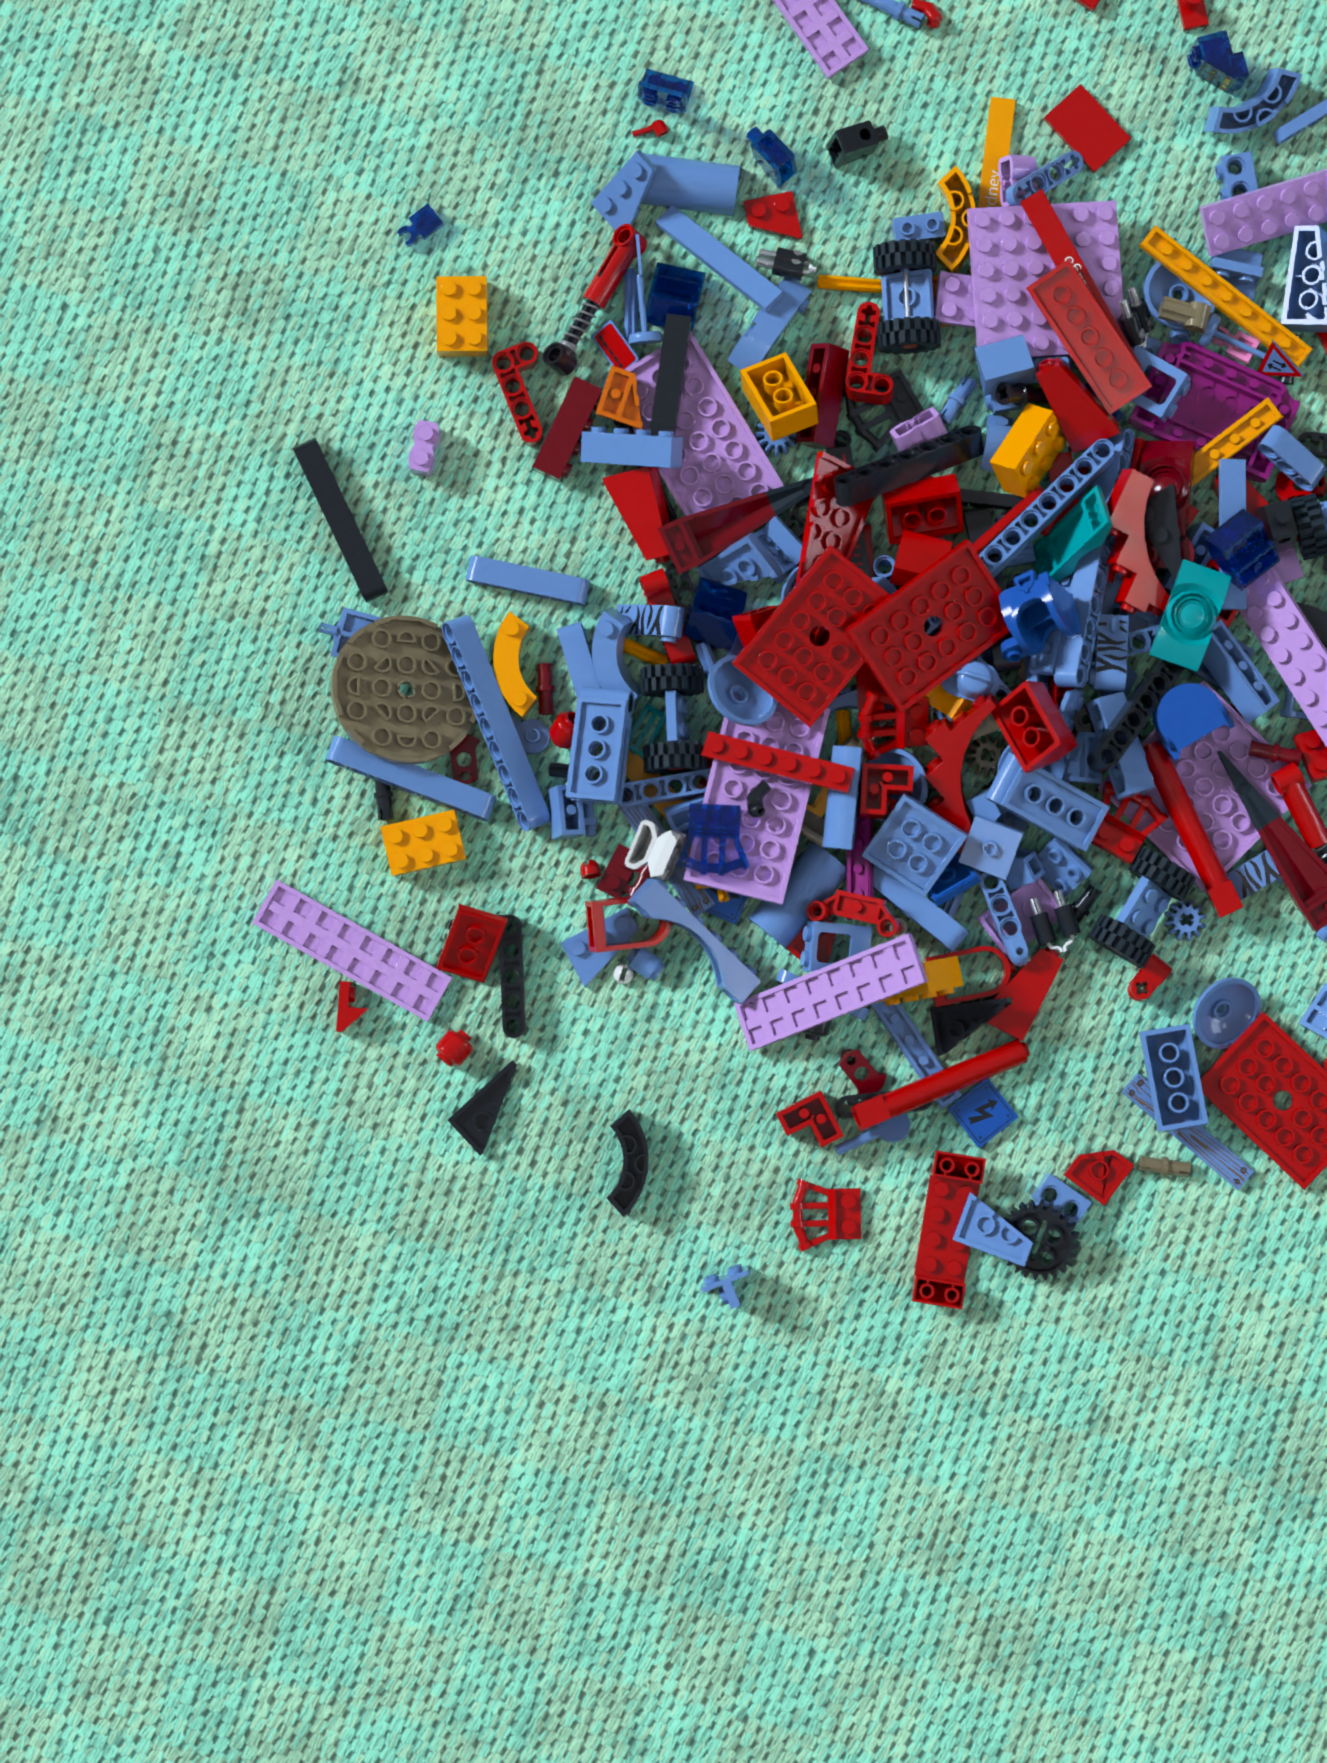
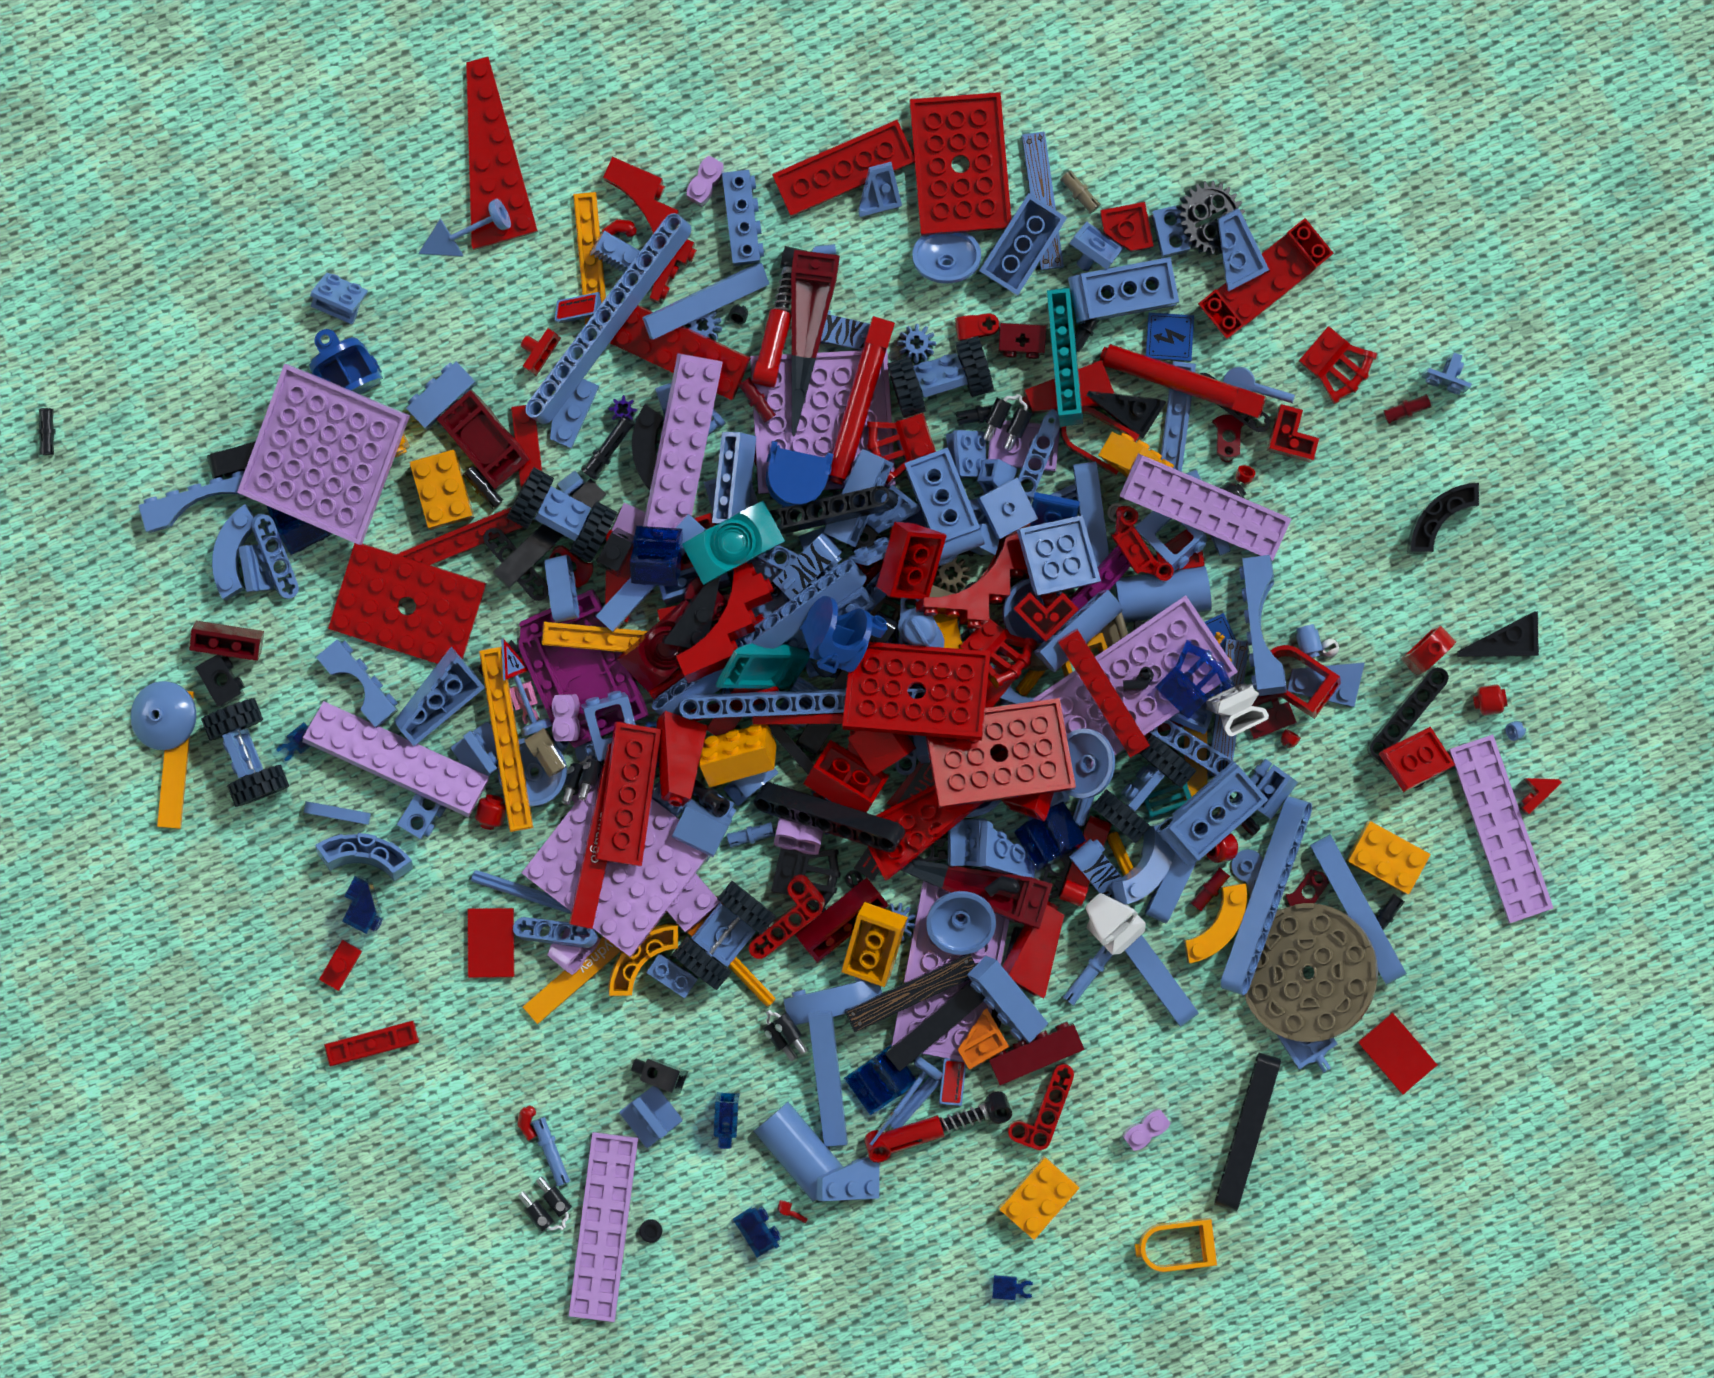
camera: 140 degrees left, 0 degrees up
red wing [743,191,802,240] -> none
none -> medium blue axle [471,870,571,914]
none -> red head [475,794,507,830]
none -> lavender brick [552,694,580,741]
none -> medium blue bracket [620,1086,682,1148]
none -> black tile [639,1219,663,1243]
none -> black tile [845,953,976,1032]
none -> medium blue dish [926,891,996,955]
none -> black arm [984,876,1020,897]
none -> dark red brick [998,323,1046,359]
none -> teal brick [1047,288,1083,427]
none -> medium blue pin [1062,946,1113,1006]
none -> medium blue hinge [1068,257,1179,324]
none -> medium blue tile [1069,222,1124,271]
none -> black axle [1075,320,1099,352]
none -> white piece [1085,893,1146,955]
none -> light orange window [1135,1218,1217,1272]
none -> red hinge [1236,465,1256,485]
none -> red tile [1357,1012,1438,1095]
none -> dark red pin [1383,394,1431,424]
none -> red window [1401,625,1457,675]
none -> medium blue hinge [1505,721,1526,741]

